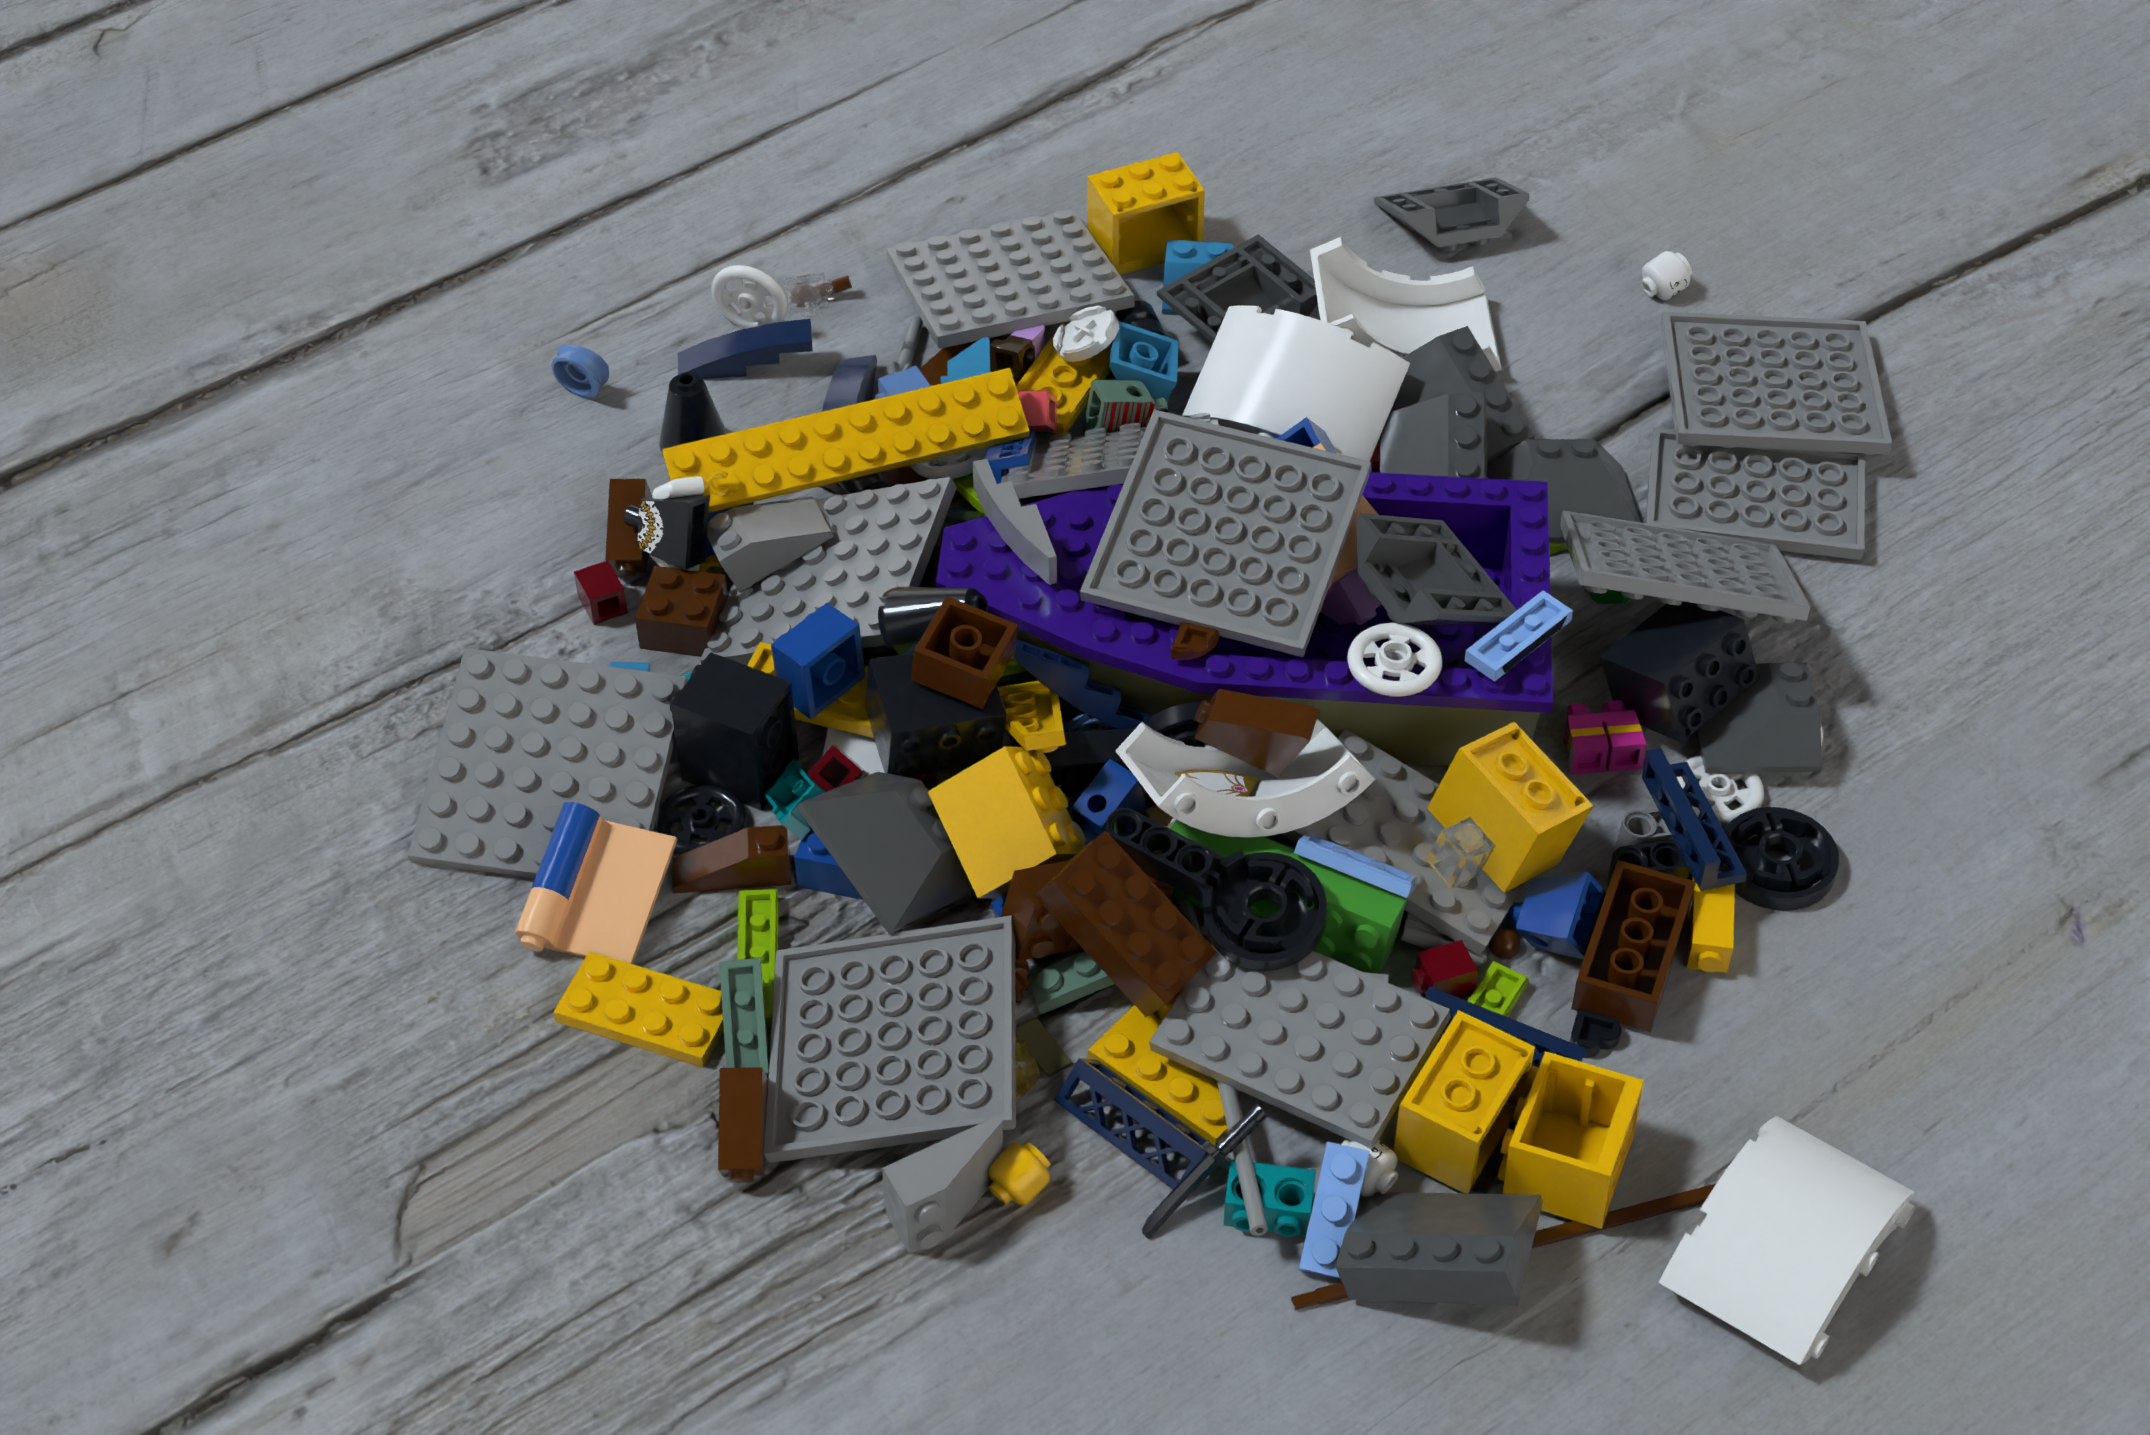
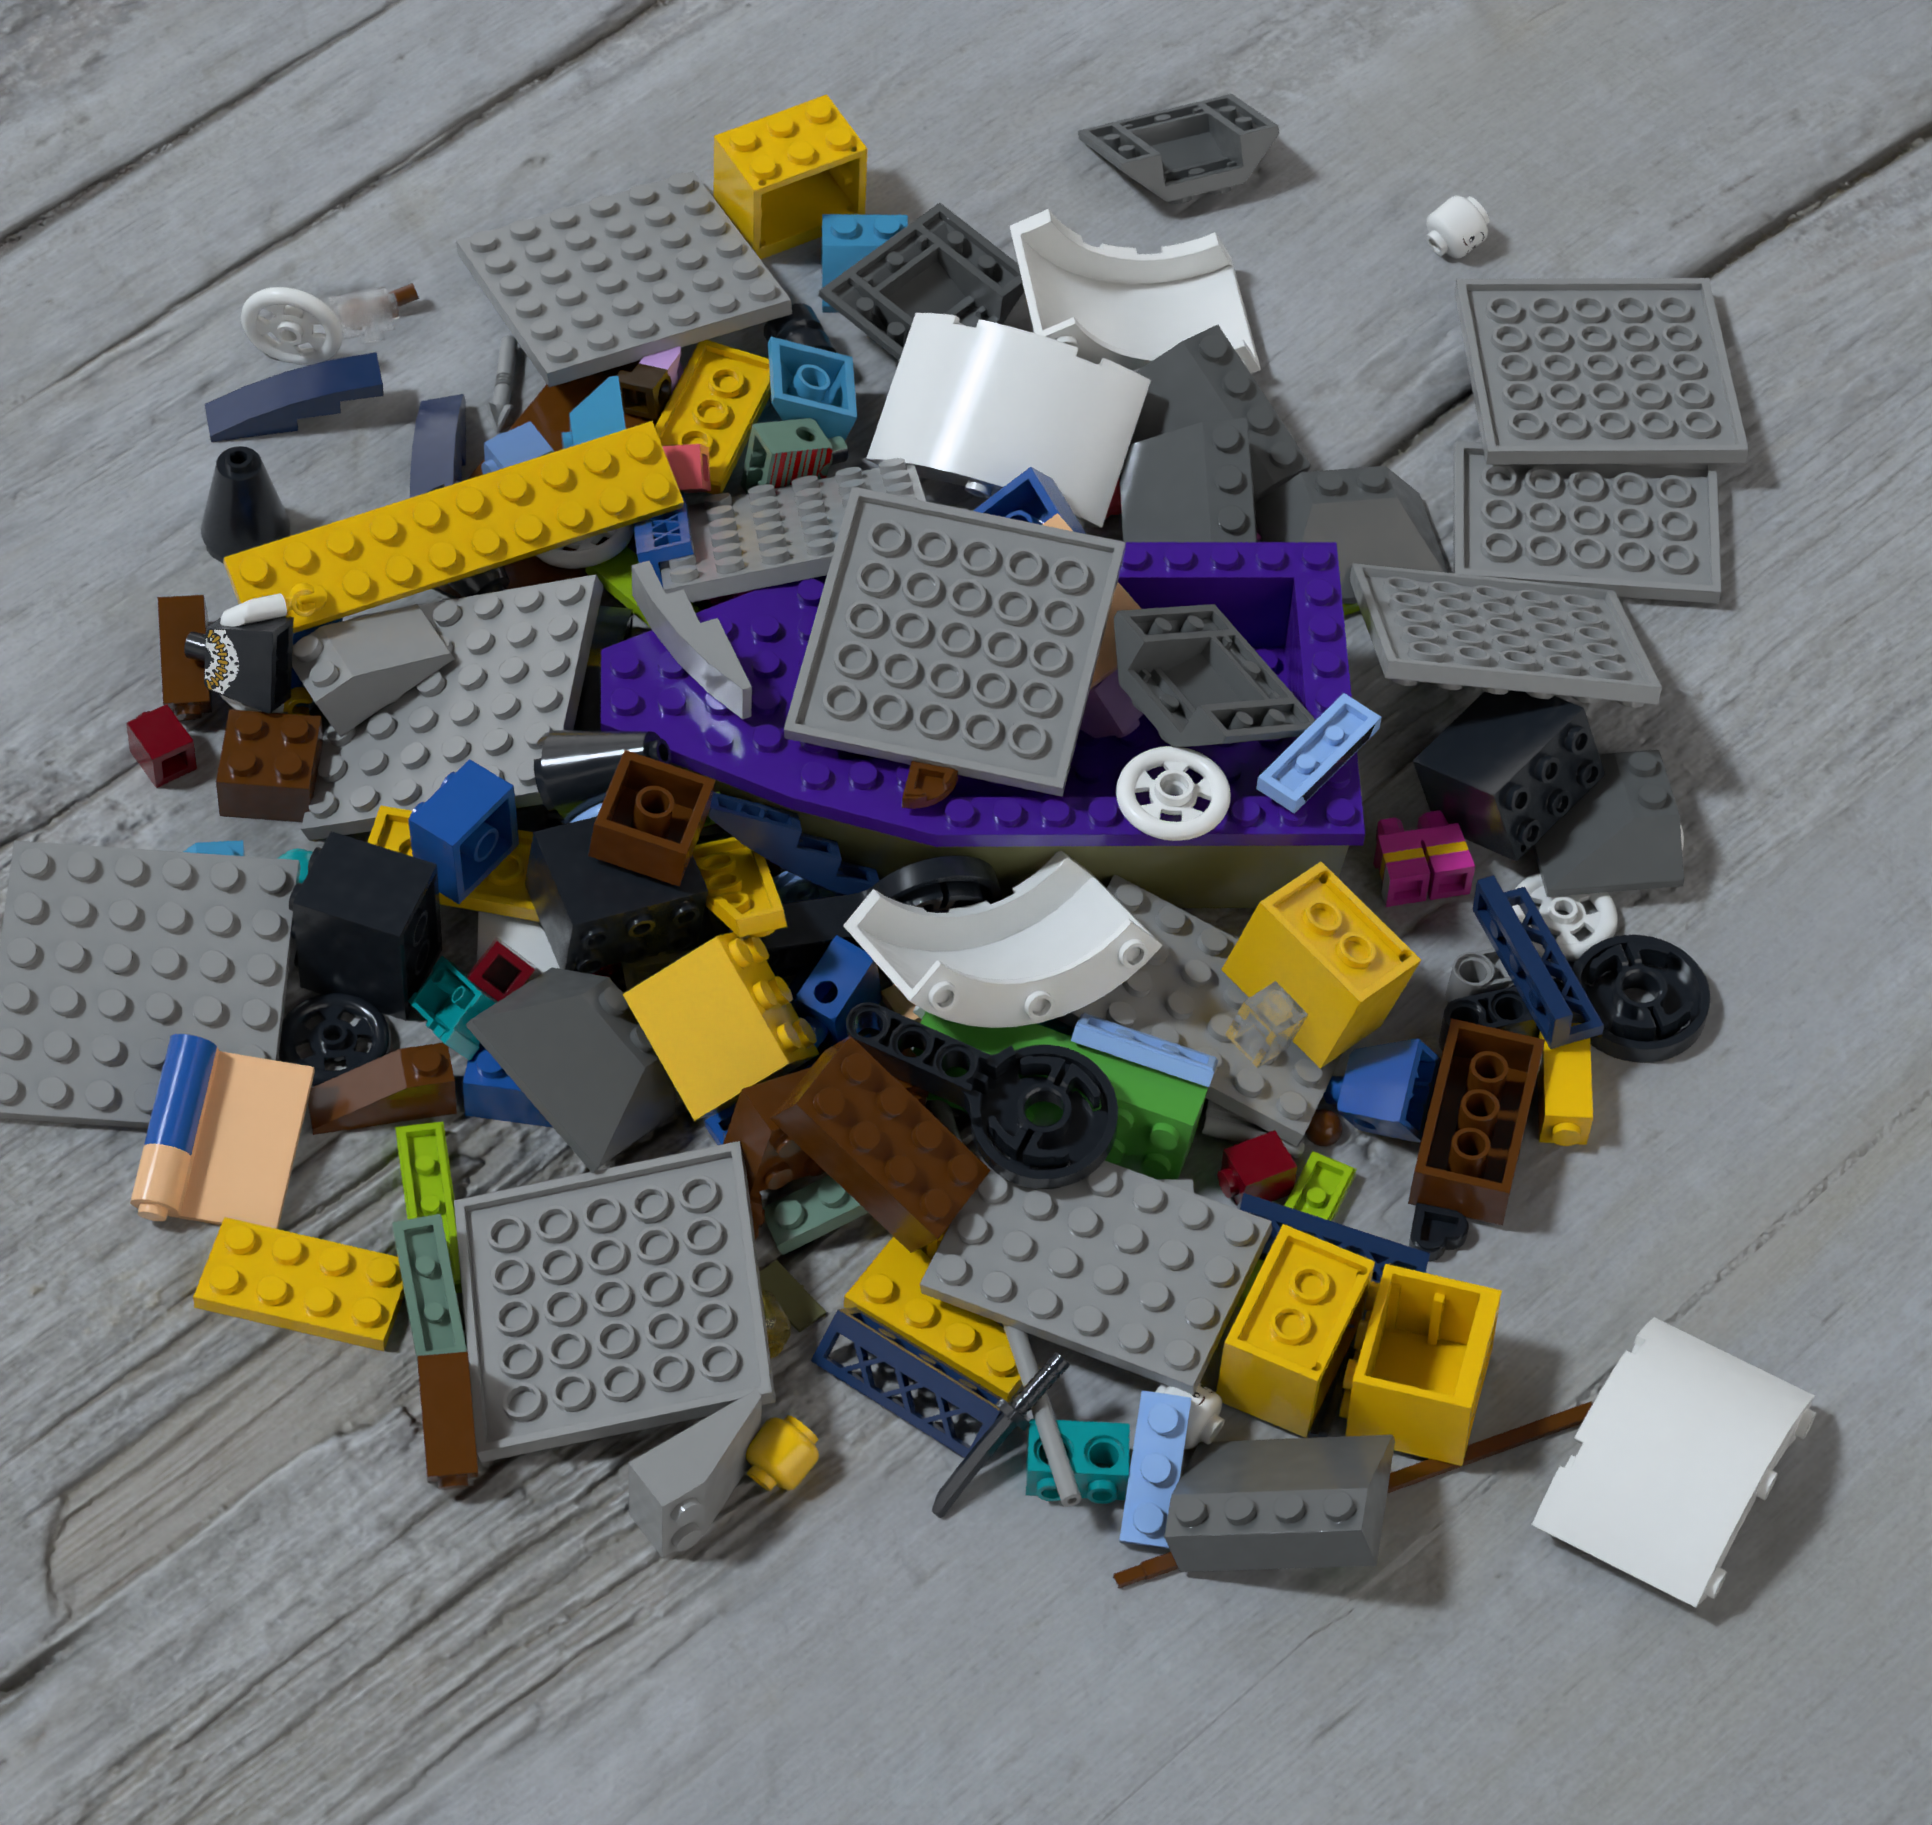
camera: 10 degrees left, 5 degrees up
medium blue piece [551,345,610,398] -> none
white tile [1053,306,1119,362] -> none
sticker [1174,770,1260,797] -> none
reddish brown slope [1194,689,1319,778] -> none

